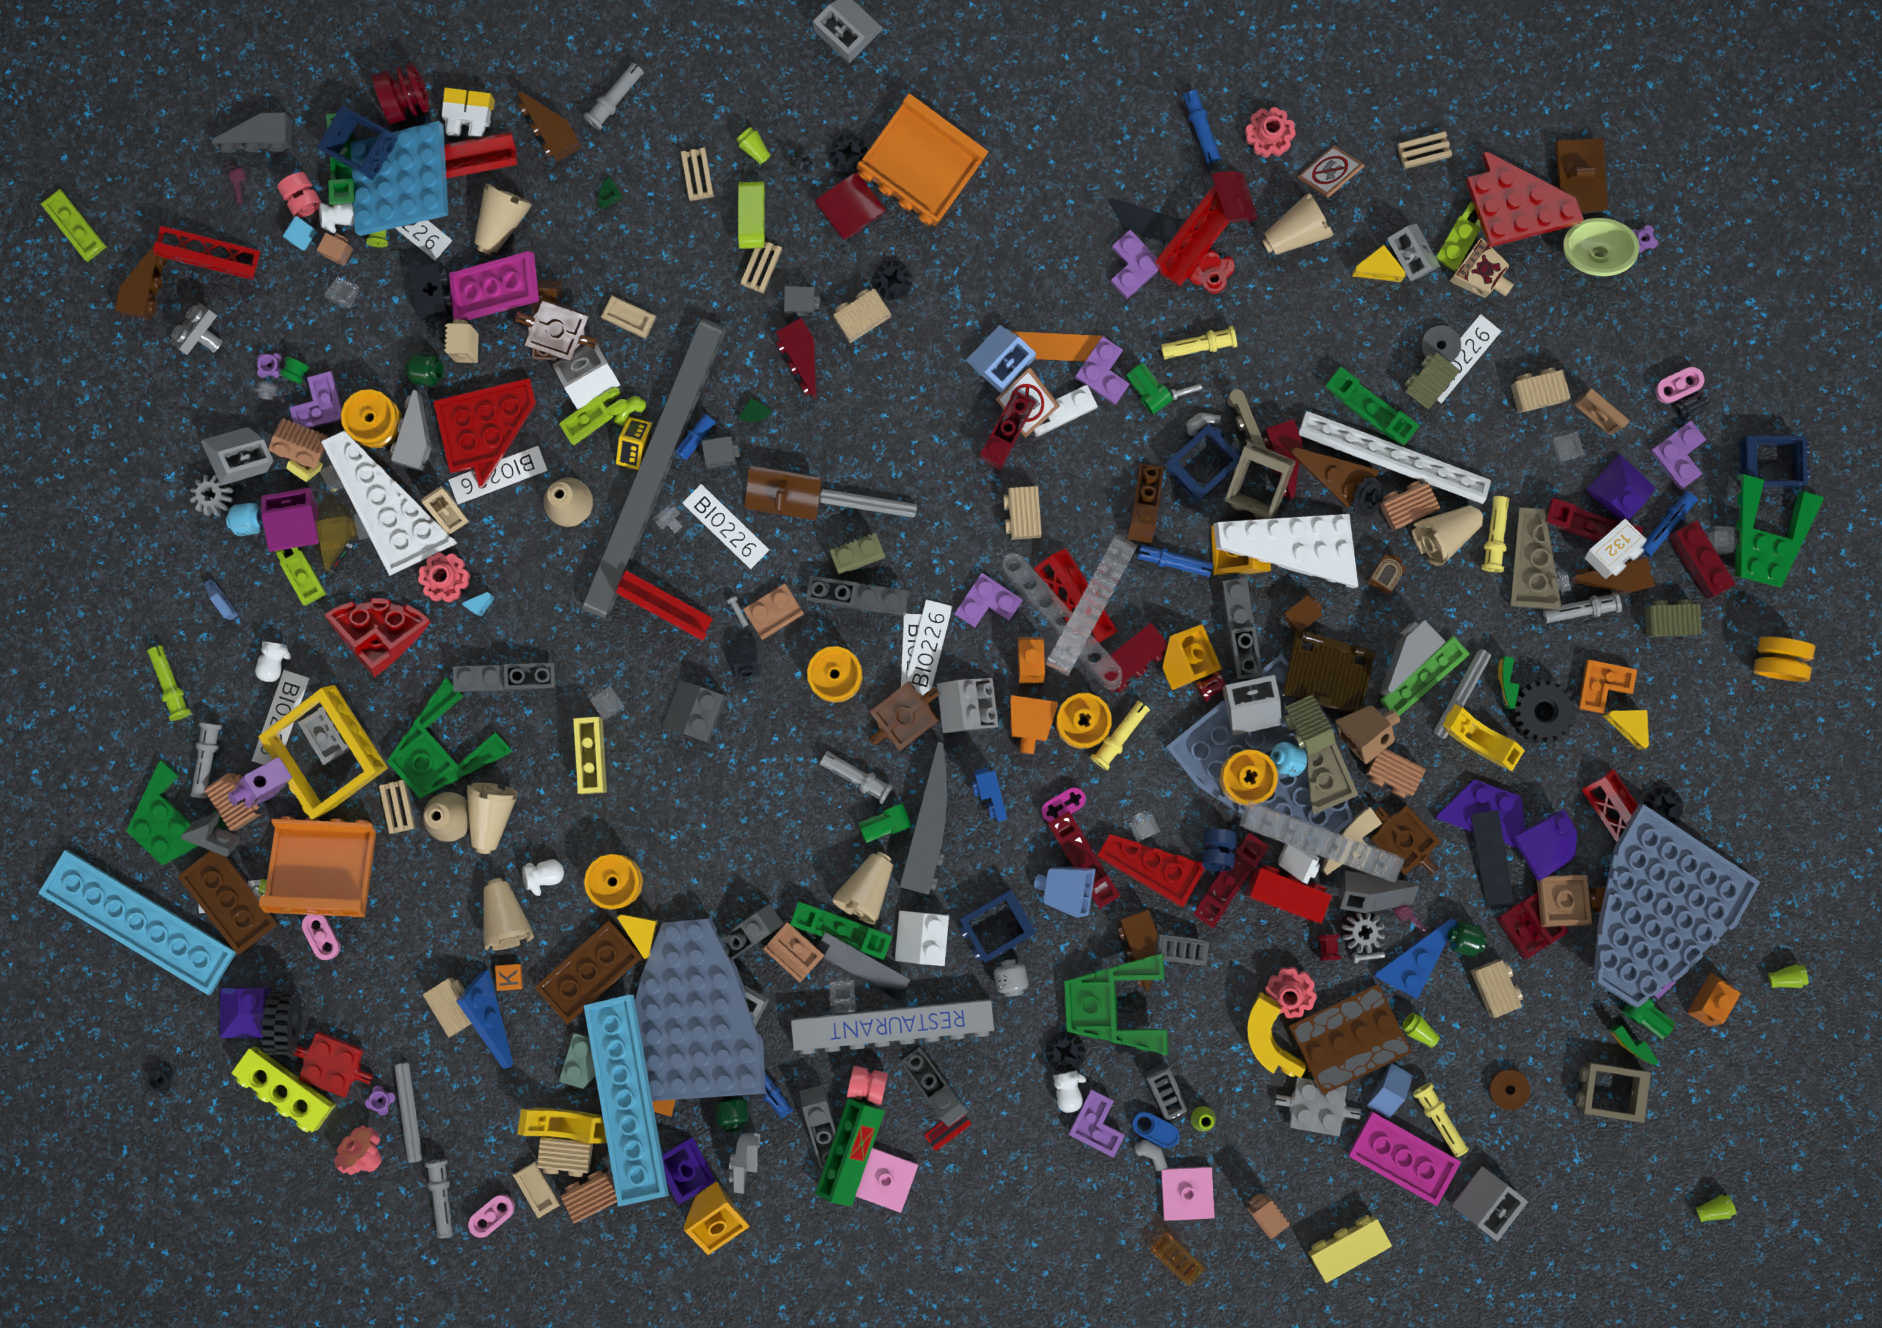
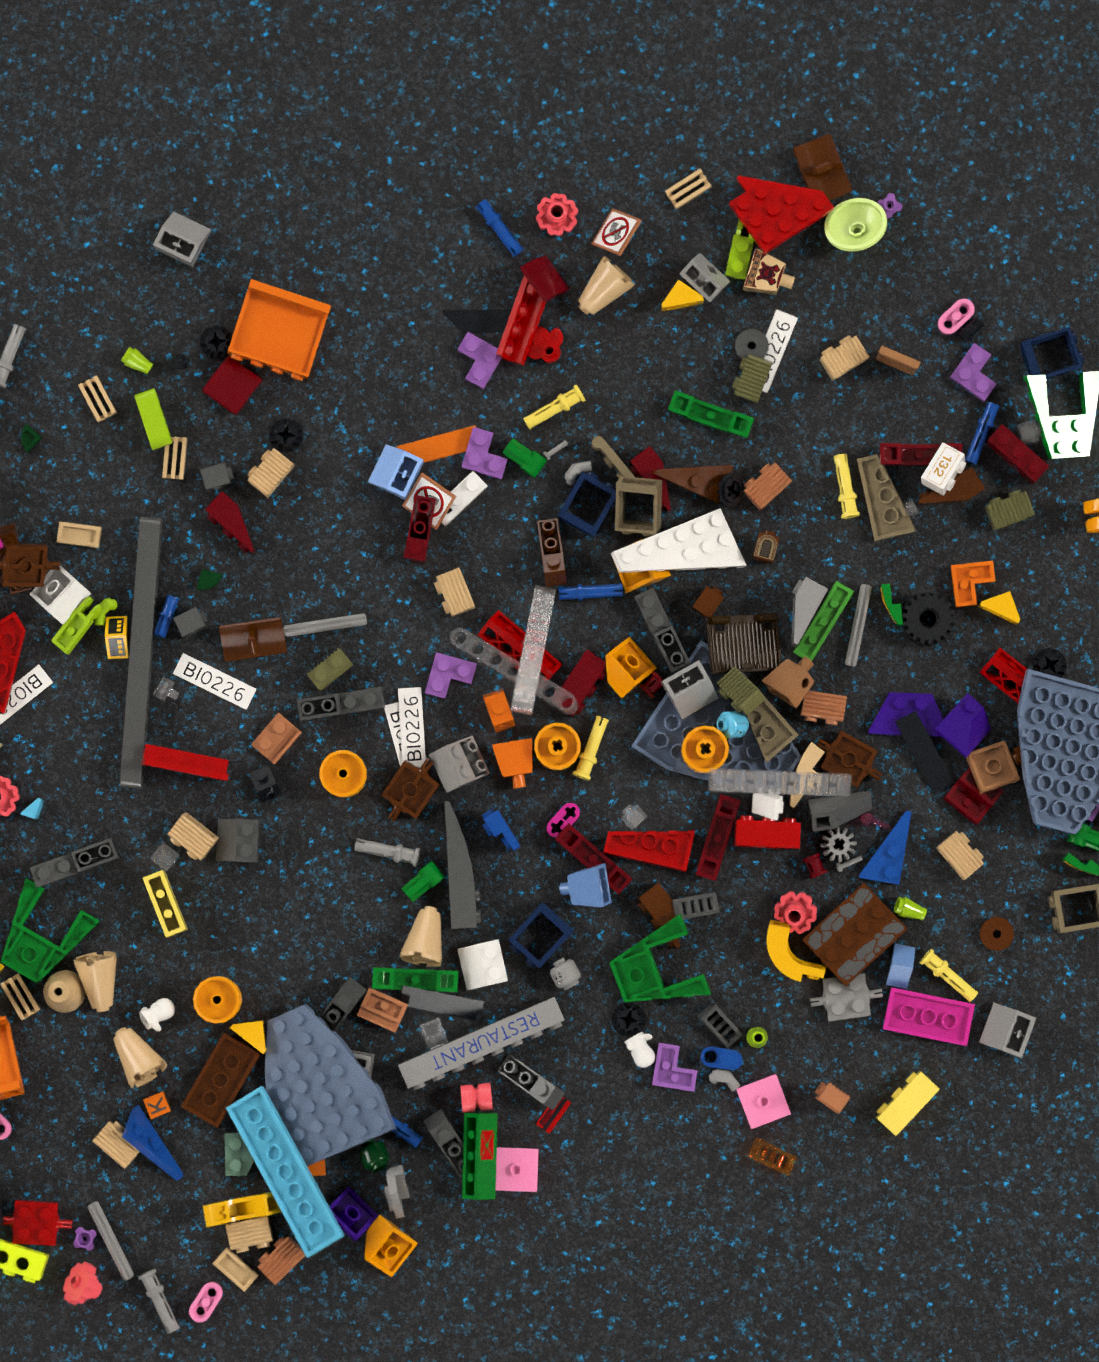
camera: 20 degrees left, 0 degrees up
tan cone [543,478,593,527] -> none
light grey piece [727,596,749,627] -> none
dark blue wheel [1201,829,1237,871] -> none
white plate [1299,411,1491,504] -> none
tan cone [1412,506,1483,566] -> none
yellow arch [1443,704,1525,771] -> none
dark green head [1447,921,1487,957] -> none
light grey pin [1543,591,1622,624] -> none
clear plate [1552,432,1585,463] -> none
dark purple slope [1586,454,1656,521] -> none
none -> tan brick [167,812,219,860]

